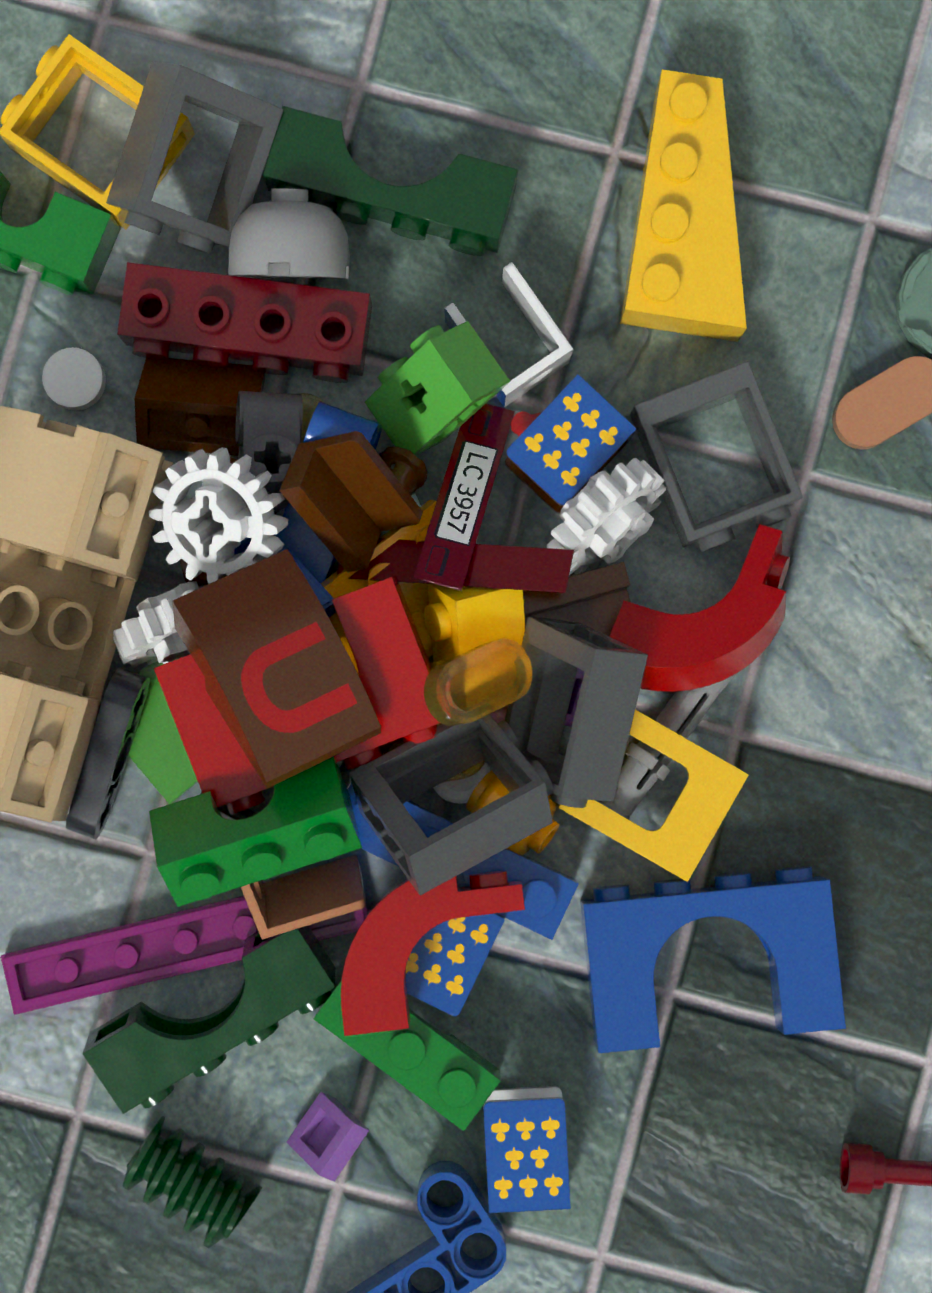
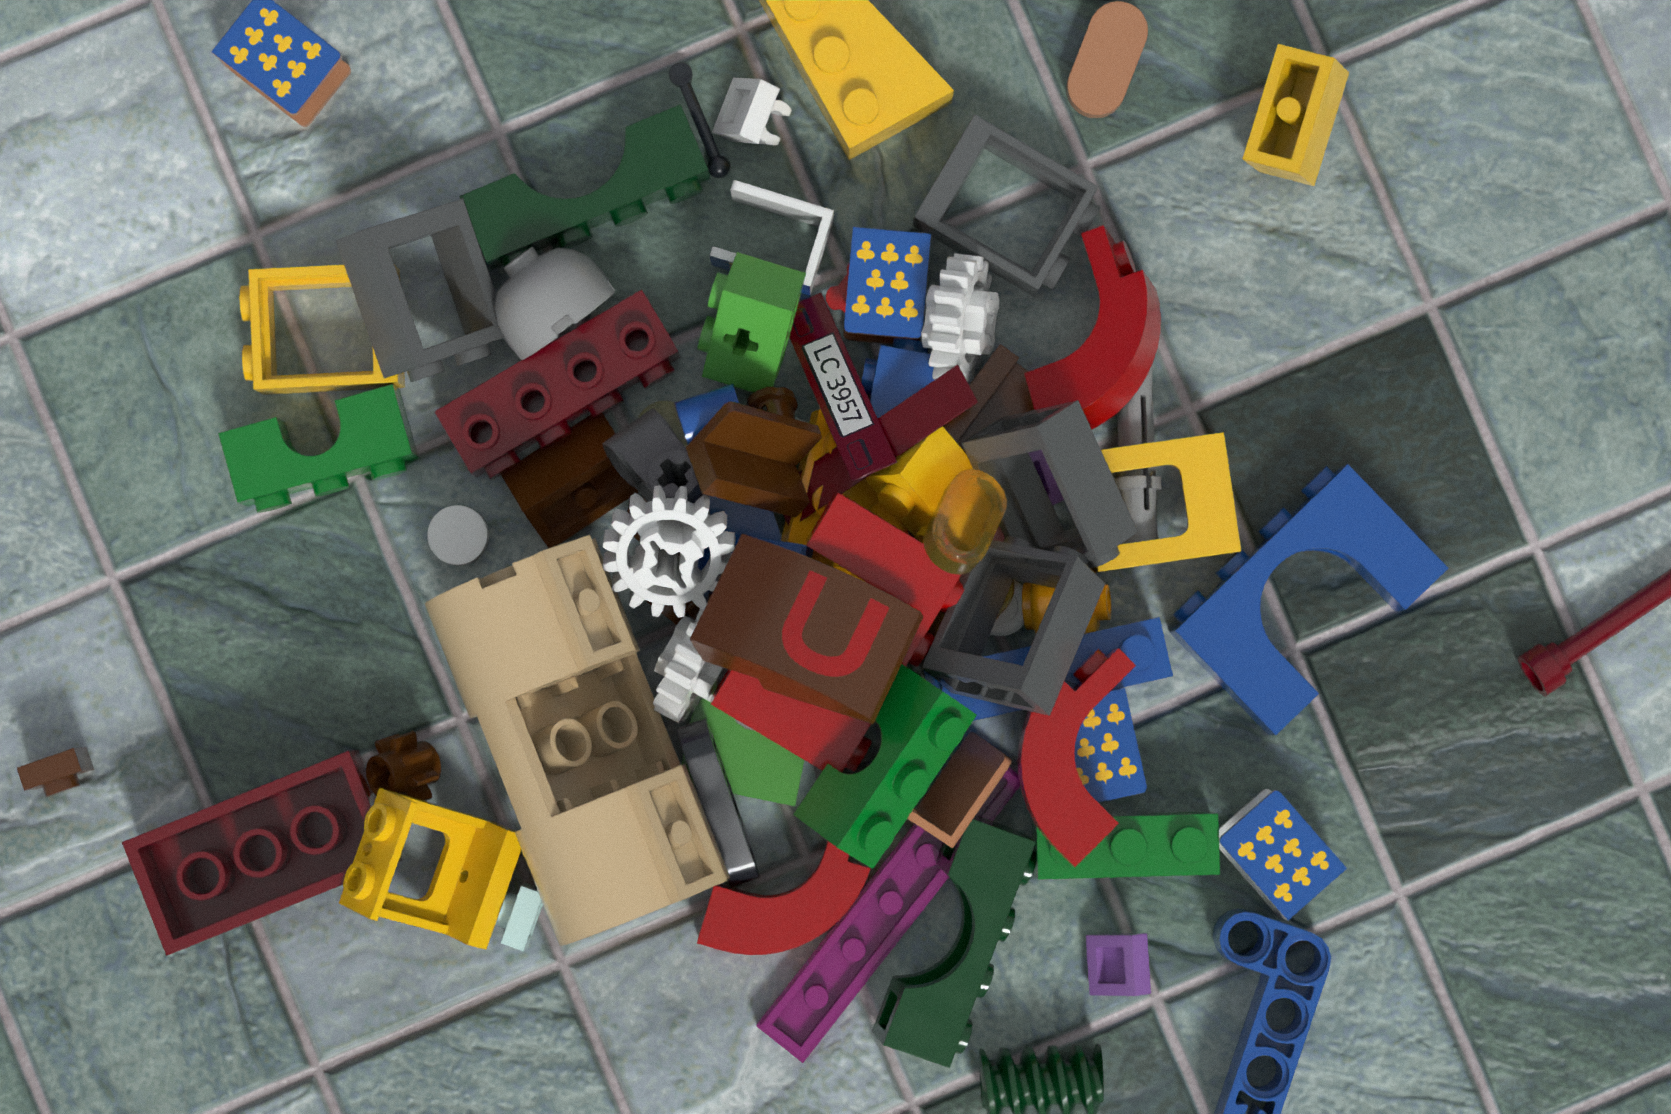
camera: 45 degrees left, 0 degrees up
none -> black hinge [669,62,731,178]
none -> red arch [697,840,871,955]
none -> white tile [712,77,792,145]
none -> blue brick [861,338,935,418]

